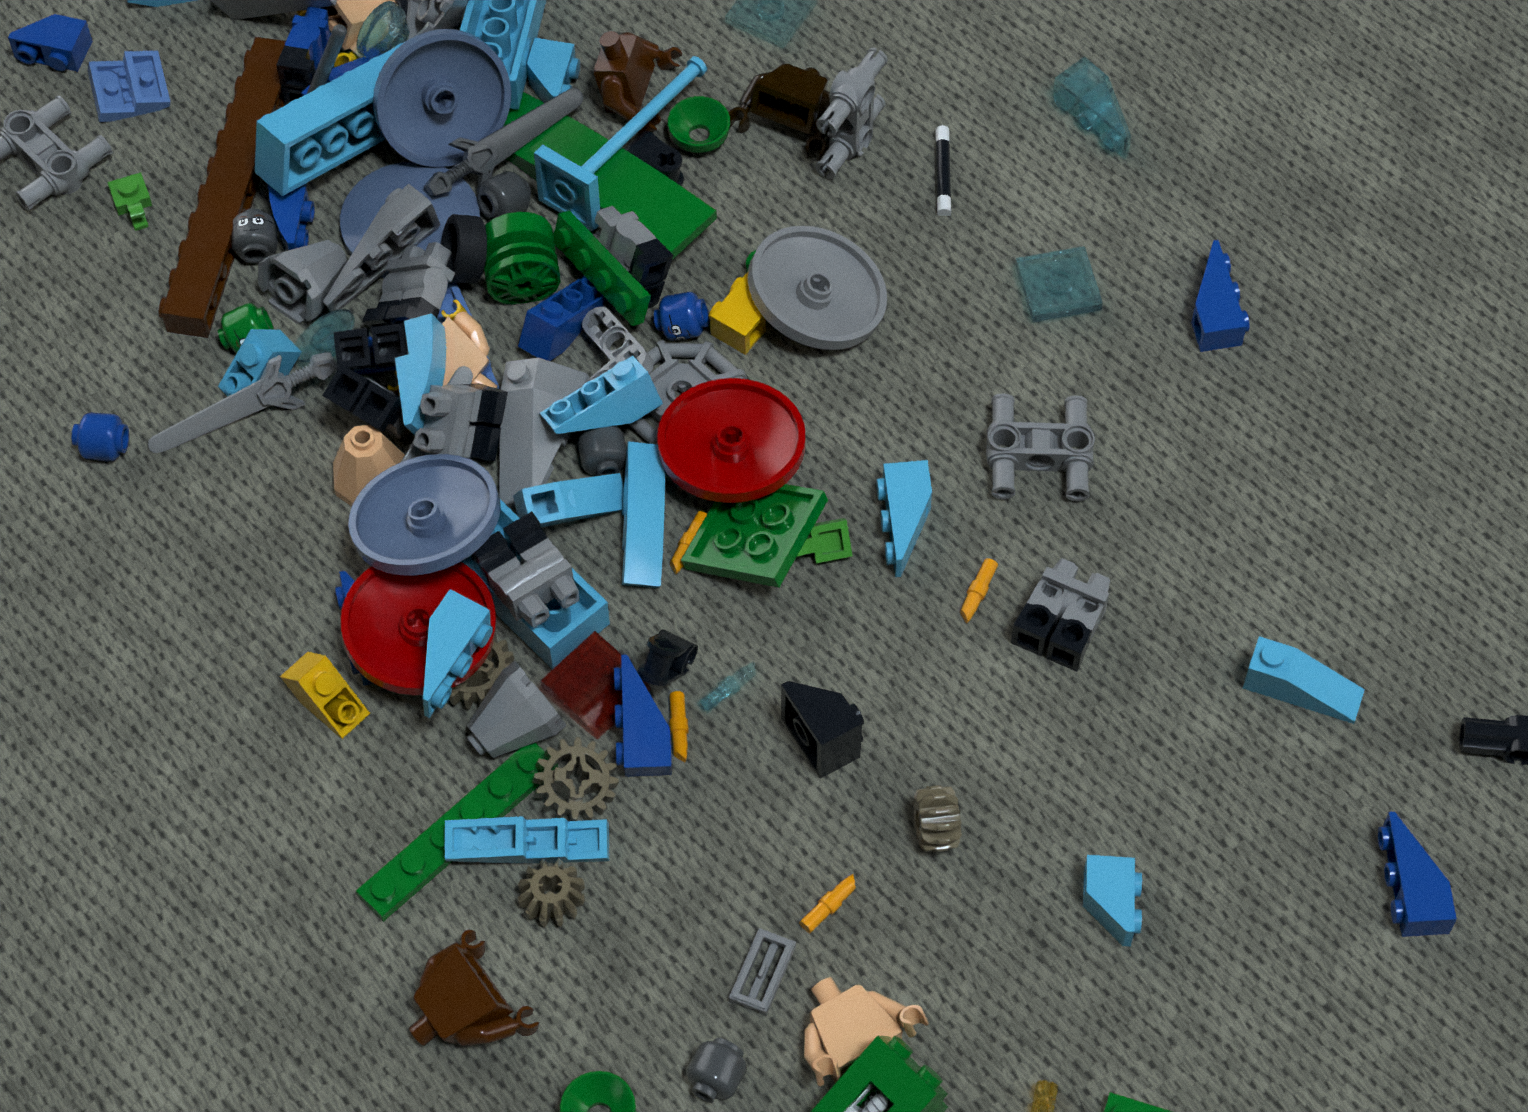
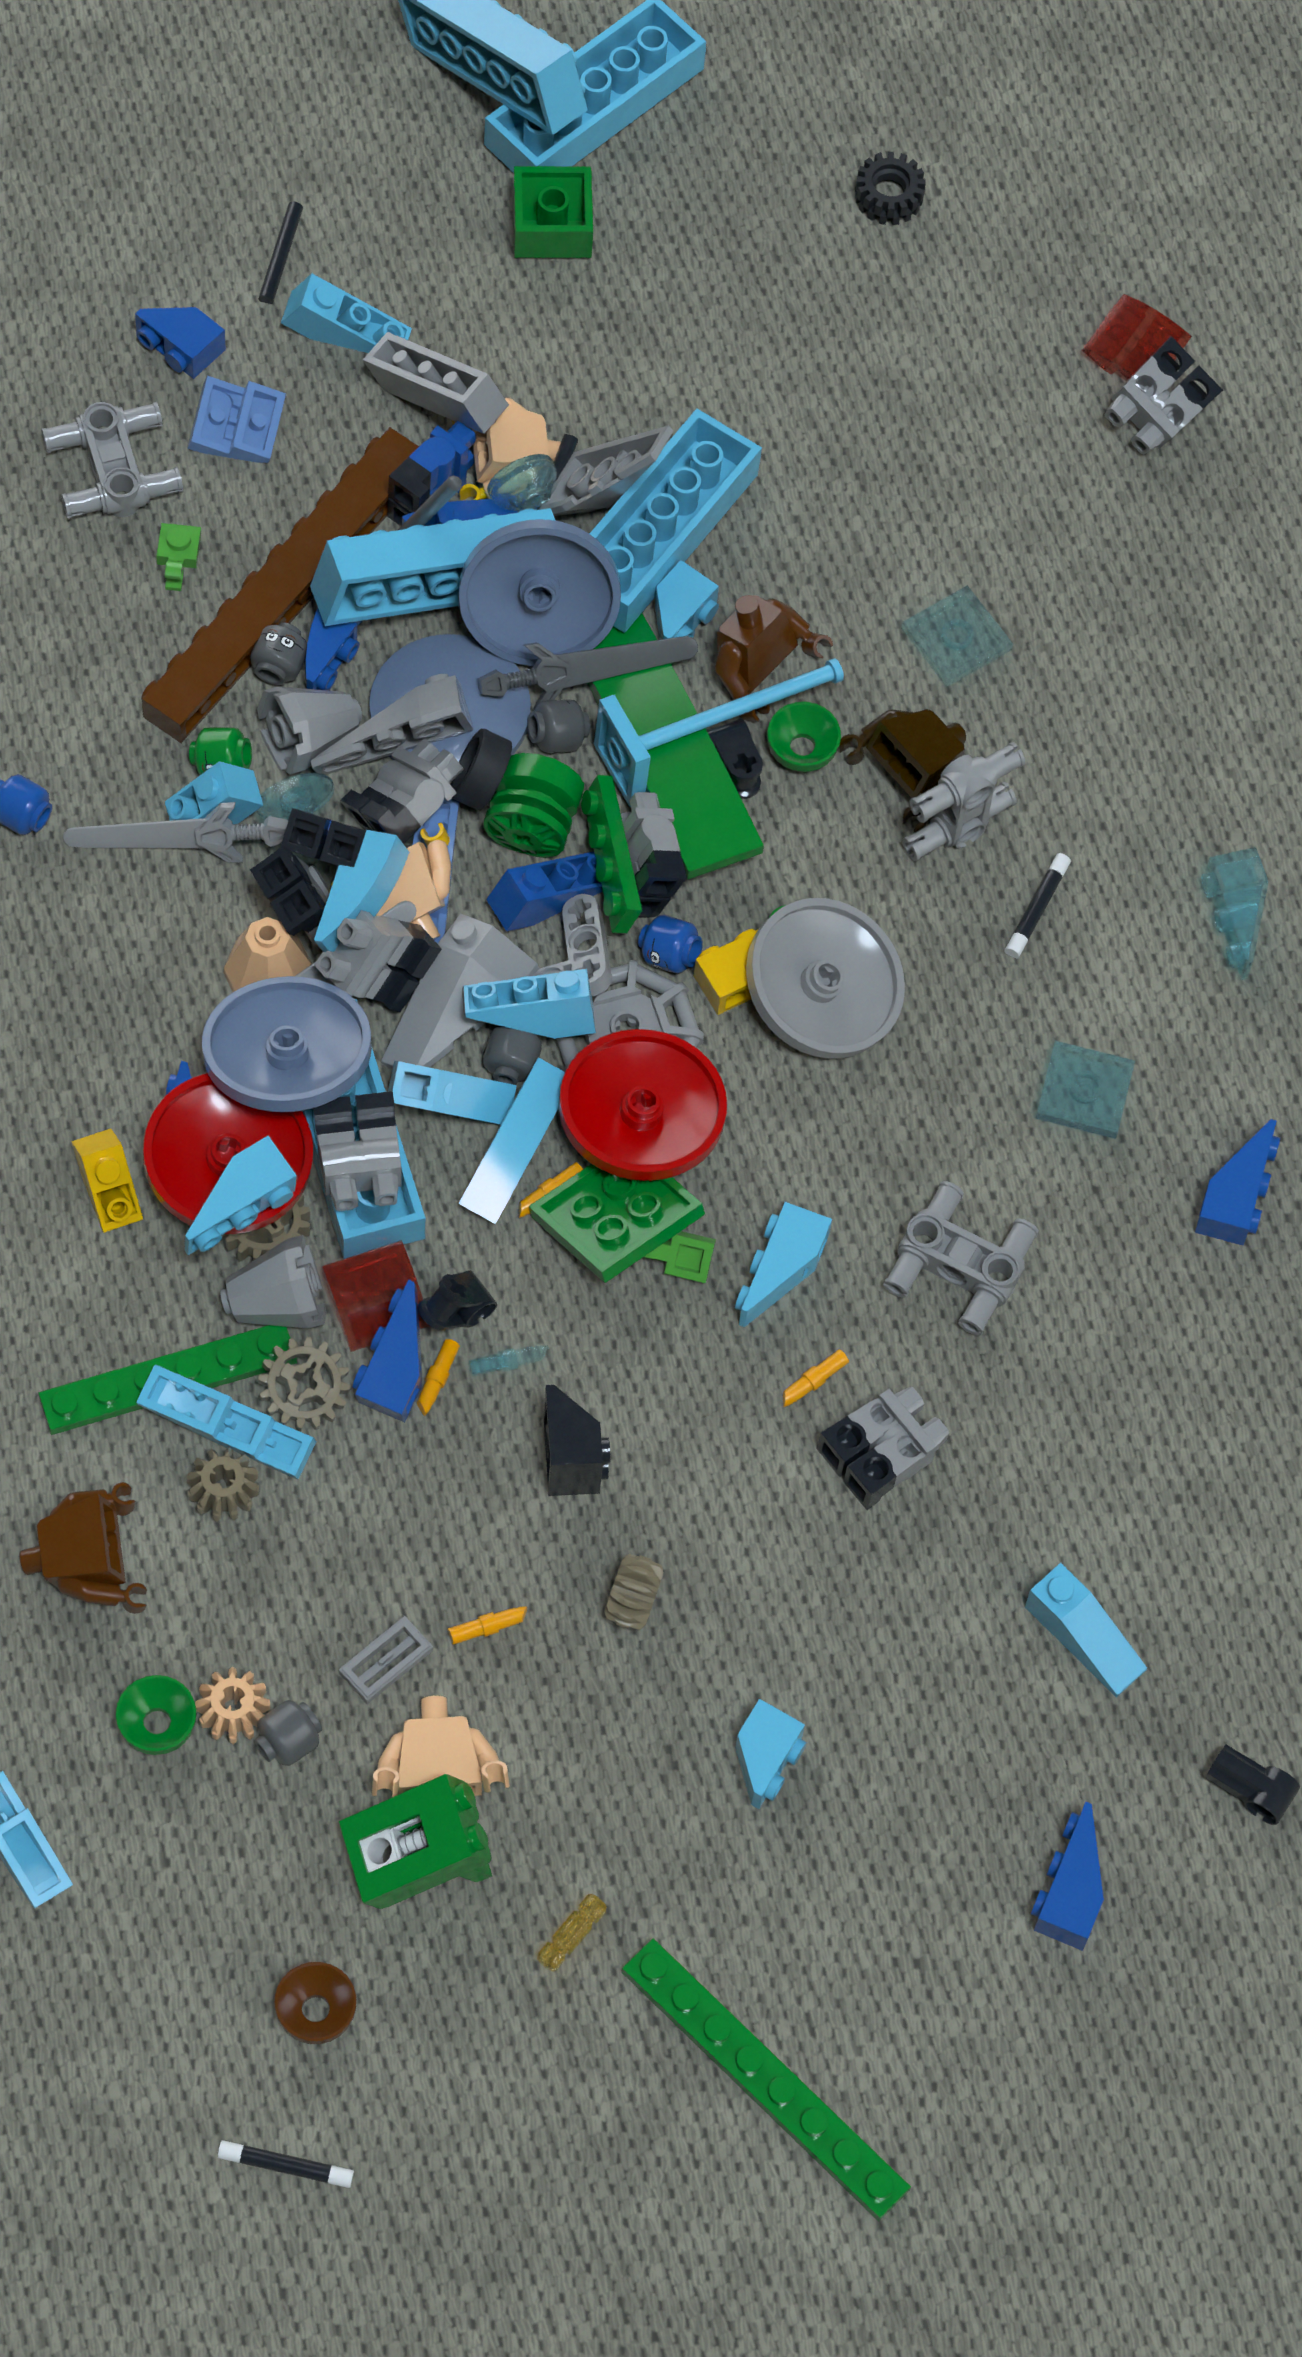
camera: 20 degrees right, 5 degrees up
none -> light nougat gear [195,1667,270,1745]

